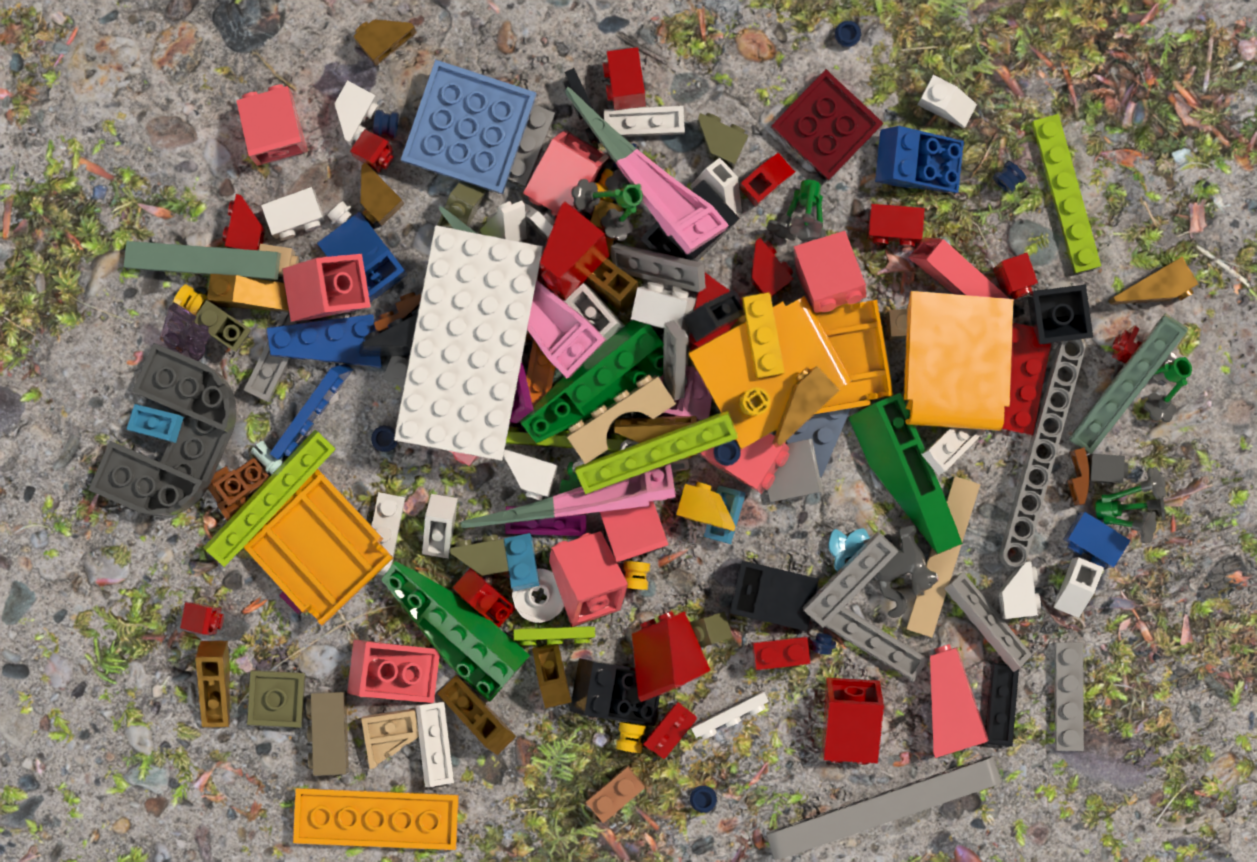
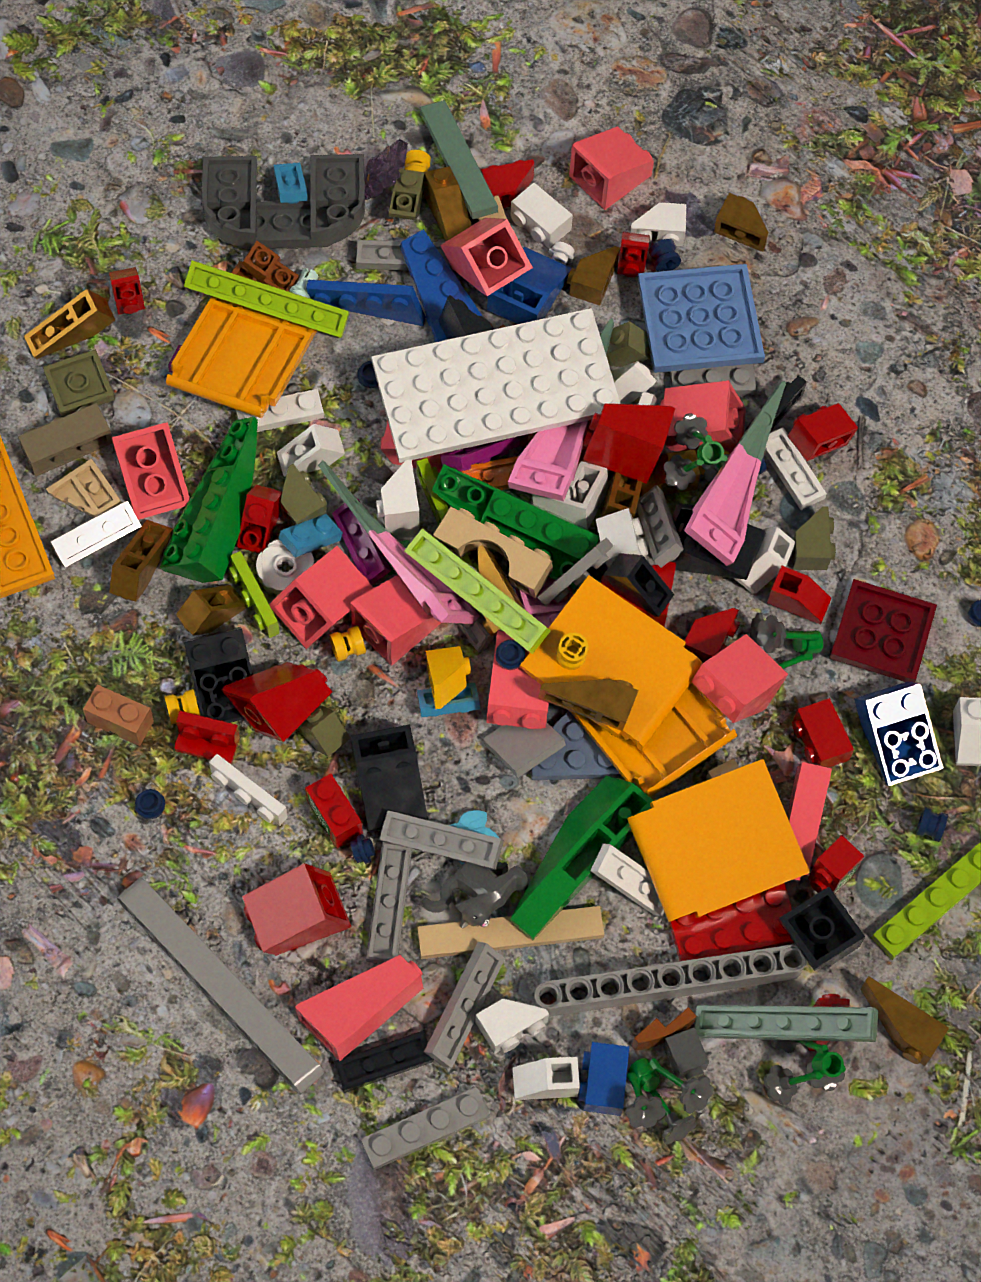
camera: 65 degrees right, 20 degrees down
yellow plate [742,293,785,379] -> none

